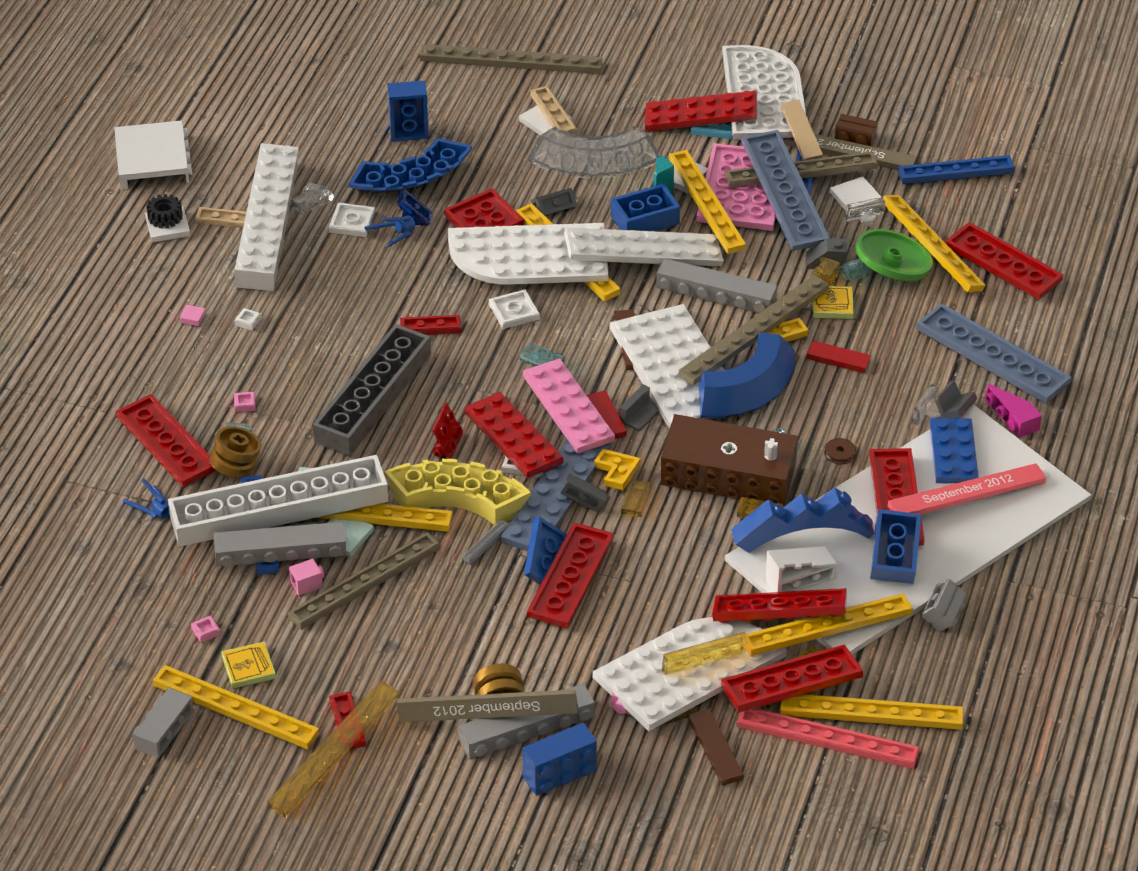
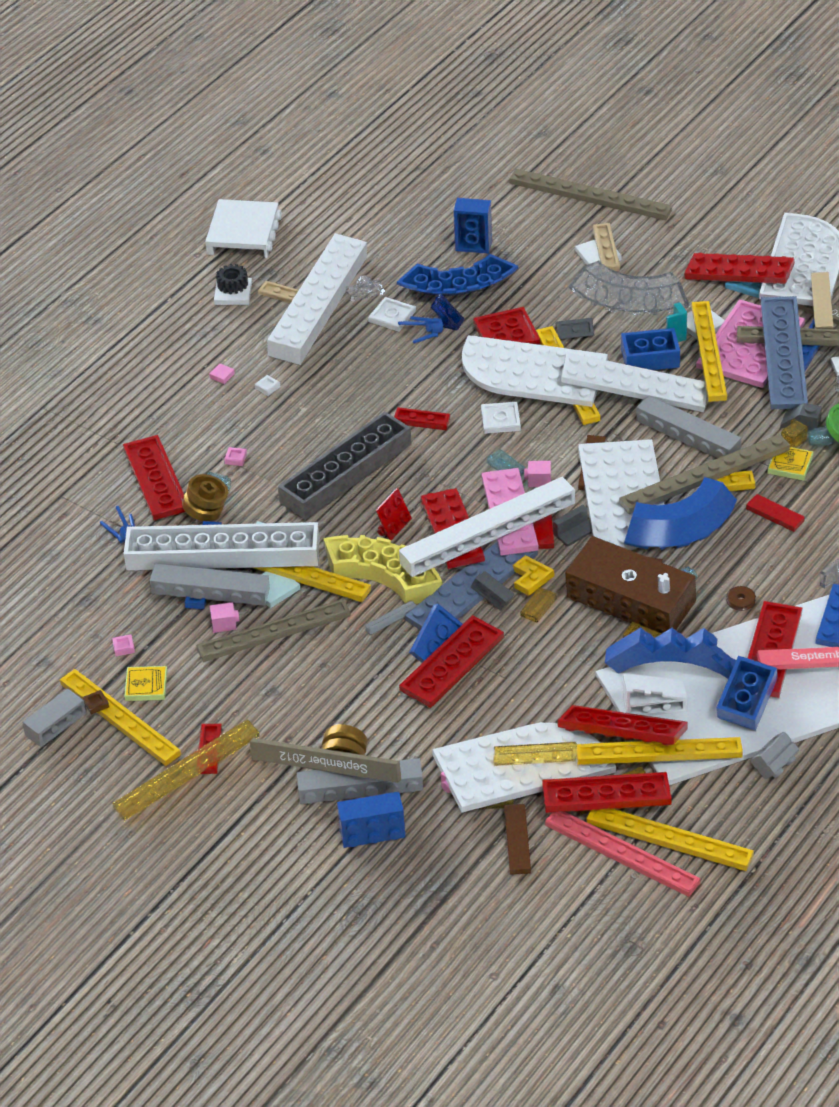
camera: 20 degrees right, 0 degrees up
none -> reddish brown tile [82,690,109,715]
none -> white brick [399,477,575,577]
none -> bright pink brick [524,461,551,487]

